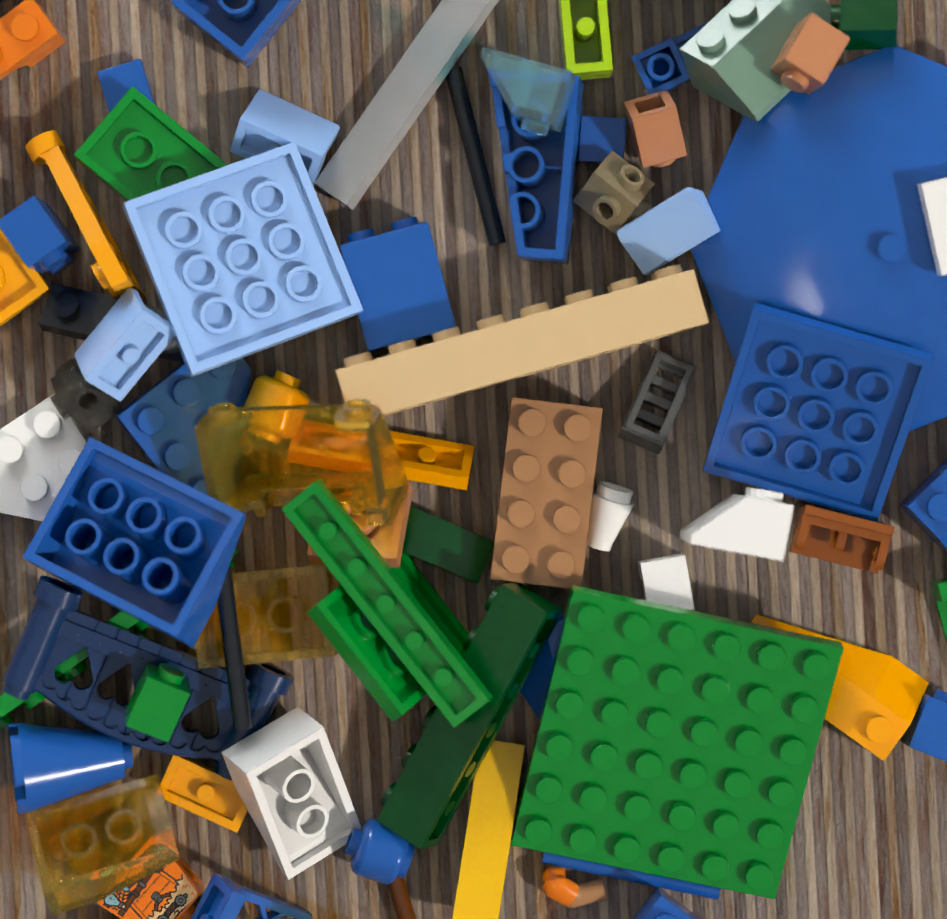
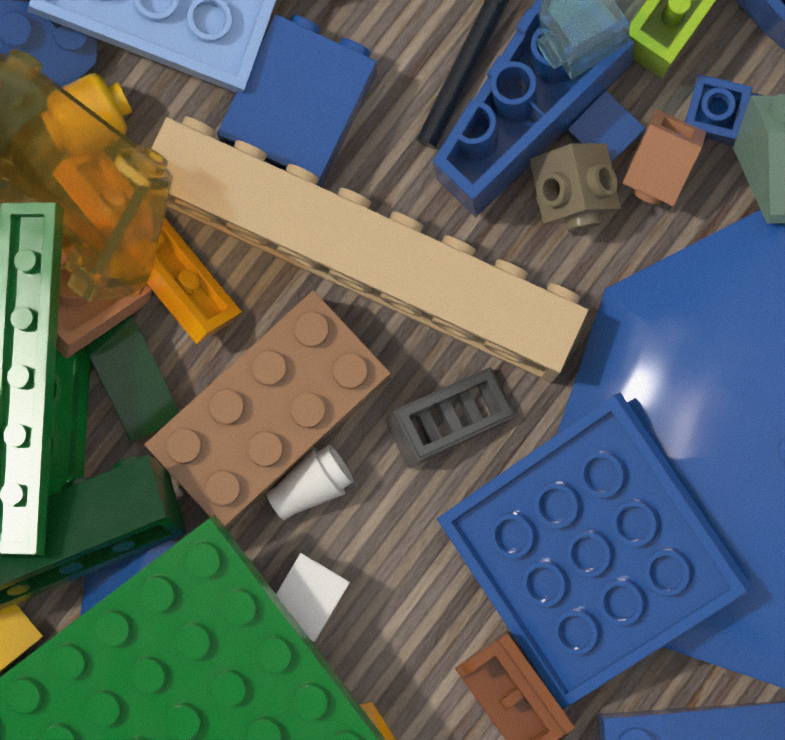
camera: 35 degrees right, 5 degrees down
light blue slope [616,187,721,275] -> none
white slope [679,487,794,561] -> none

